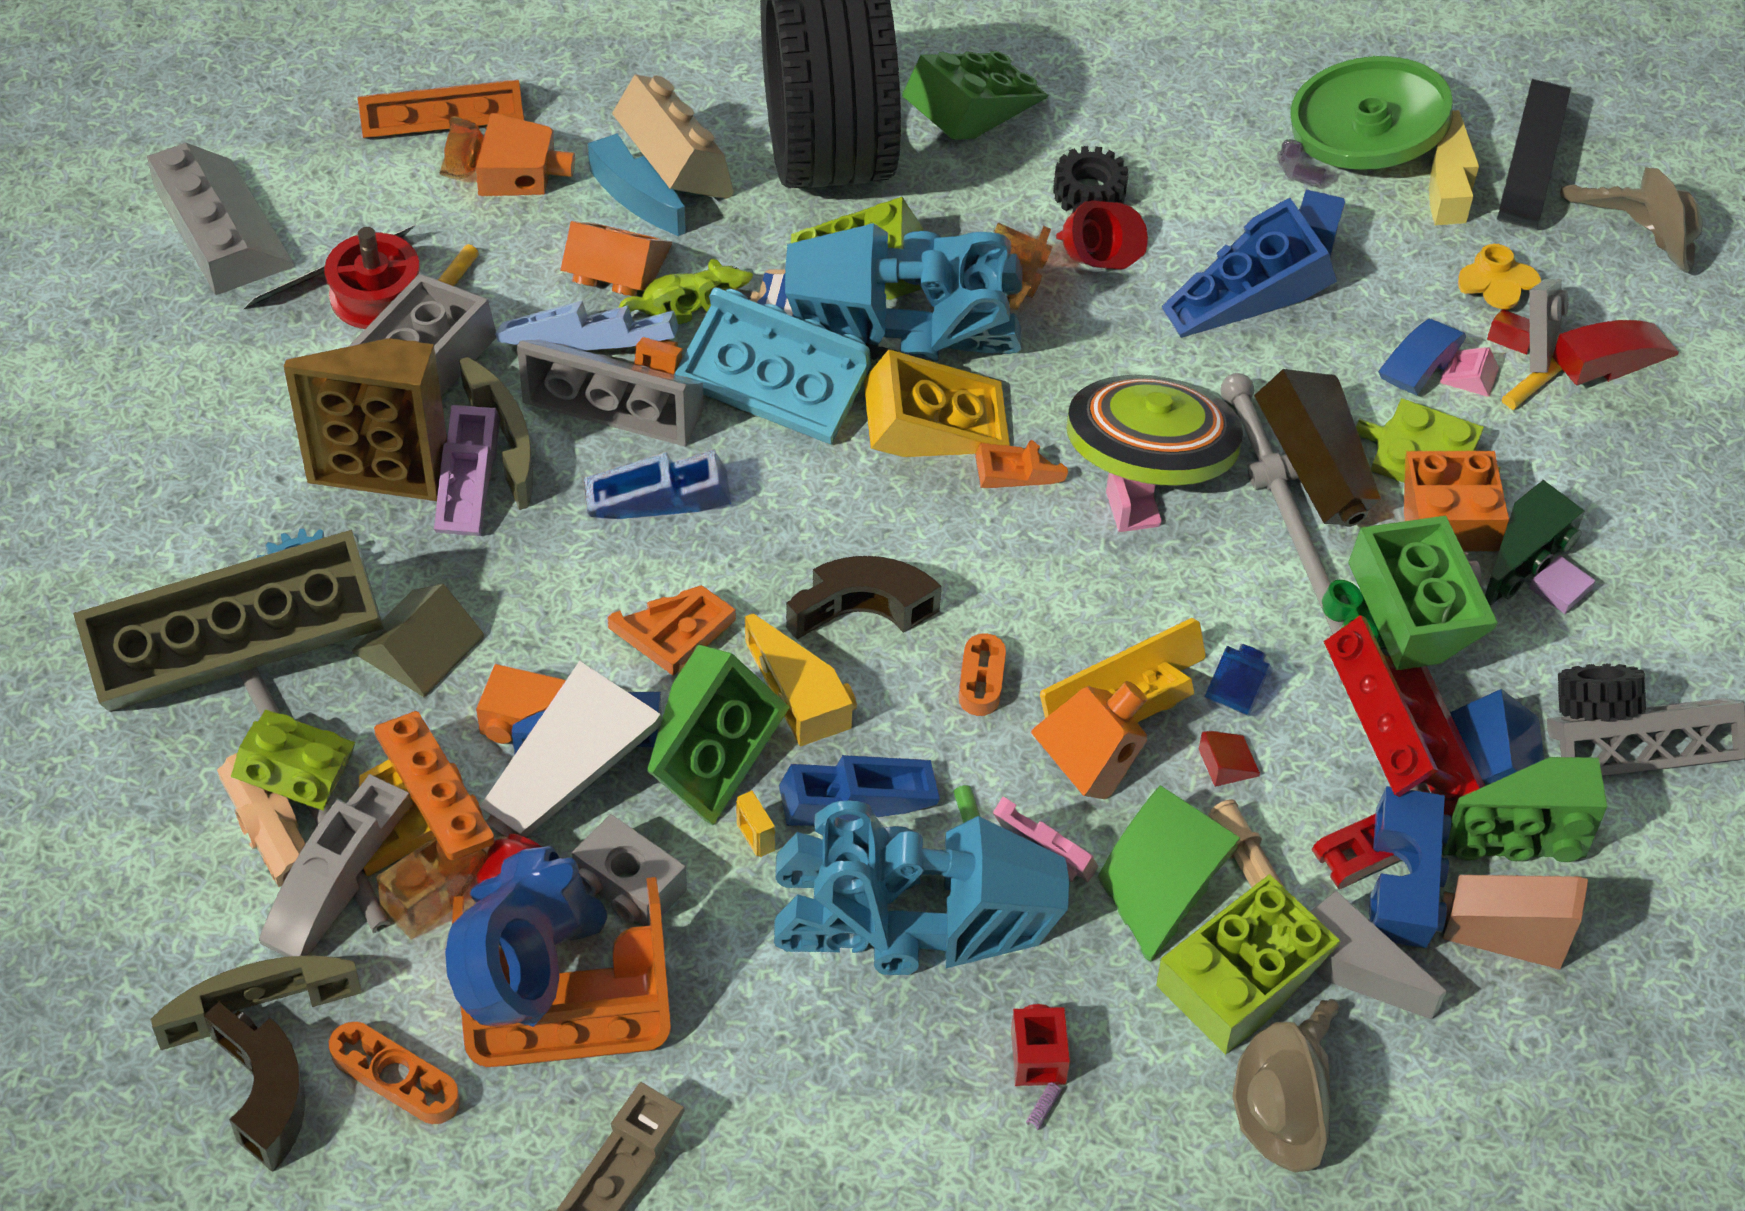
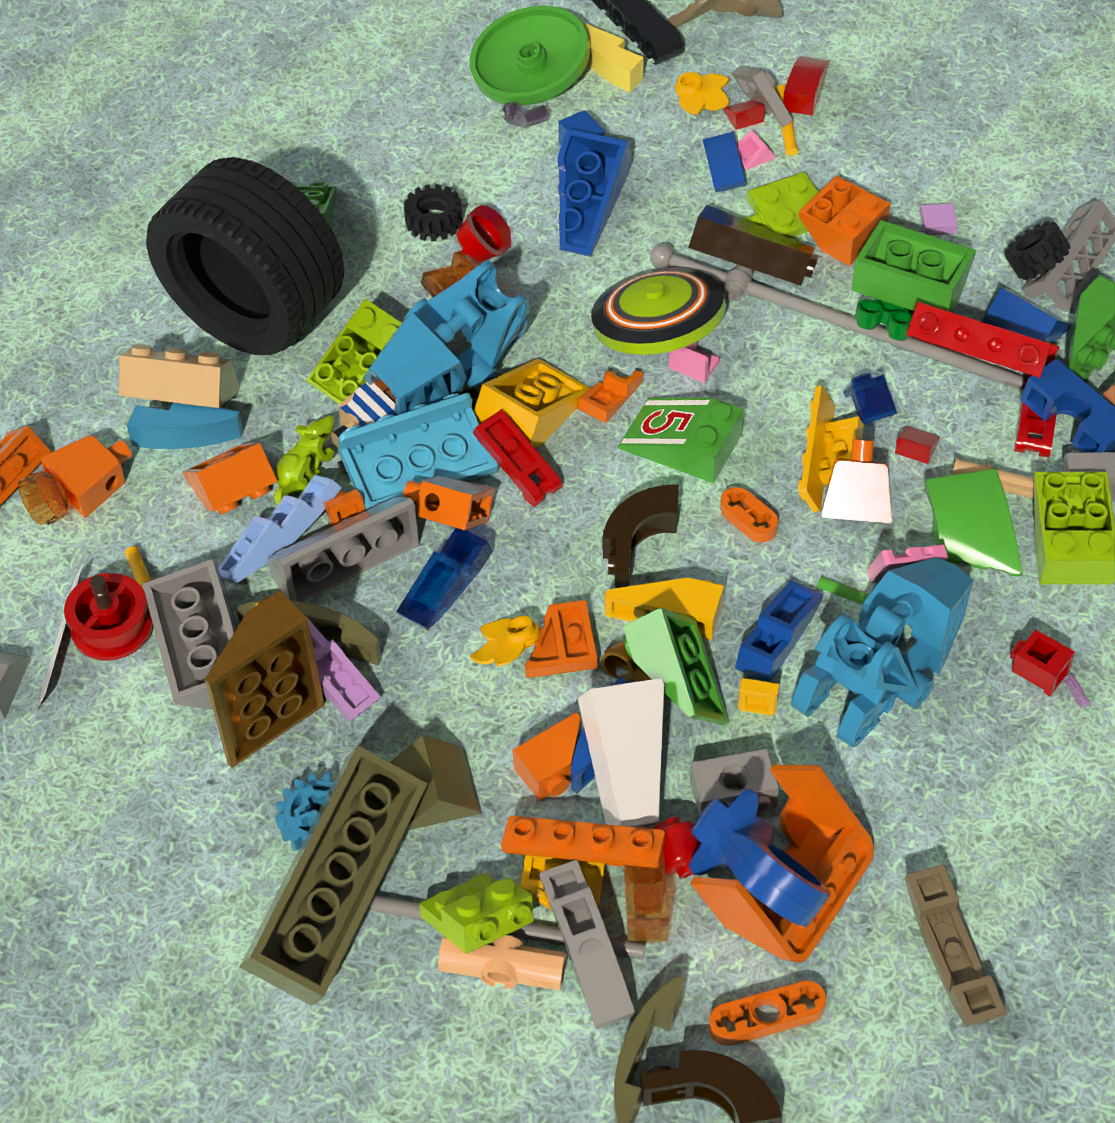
camera: 45 degrees left, 0 degrees up
dark green slope [1485,480,1585,606] -> none
none -> orange torso [403,476,495,530]
none -> yellow plate [470,616,540,667]
none -> red plate [473,409,562,507]
none -> bright green slope [618,398,744,483]

